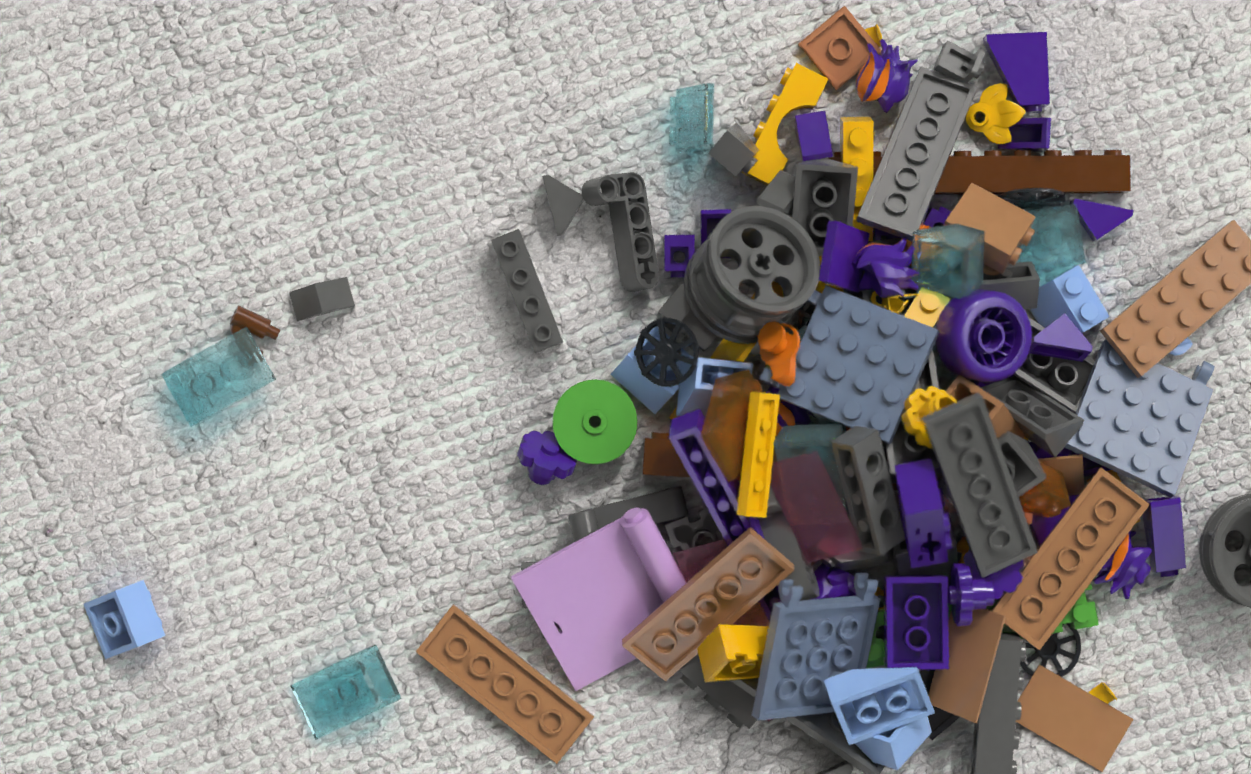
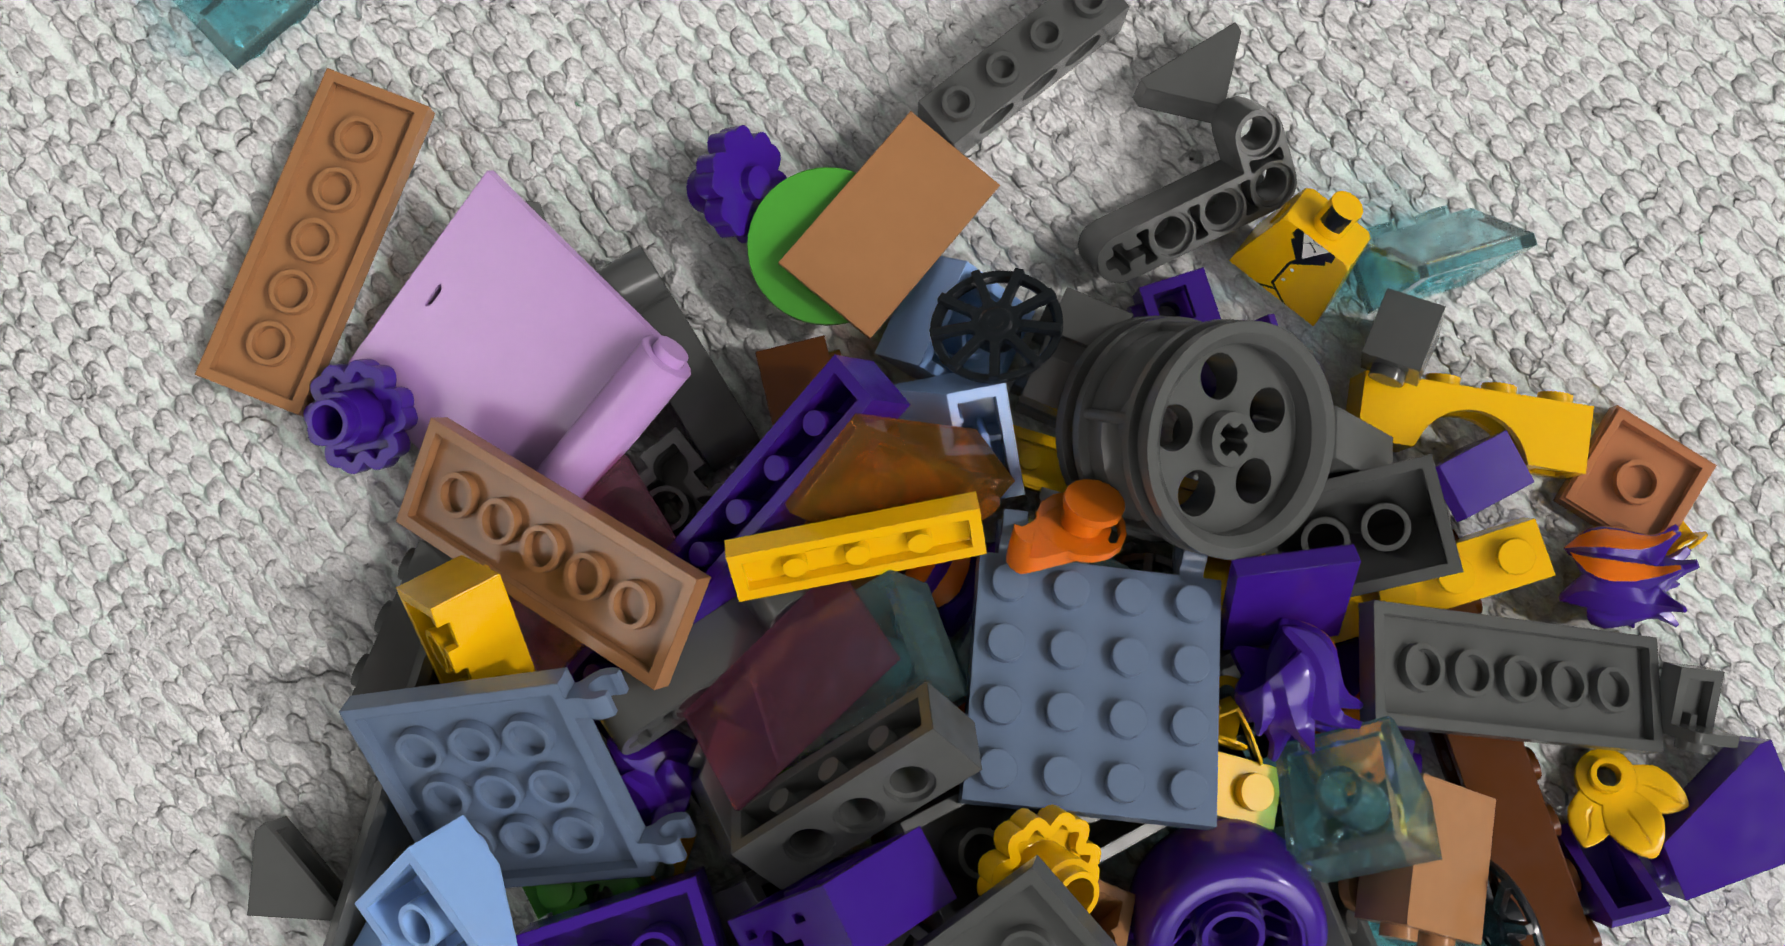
camera: 75 degrees right, 5 degrees down
none -> dark purple plant [303,358,418,474]
none -> medium nougat piece [778,111,1000,339]
none -> yellow torso [1229,188,1371,326]

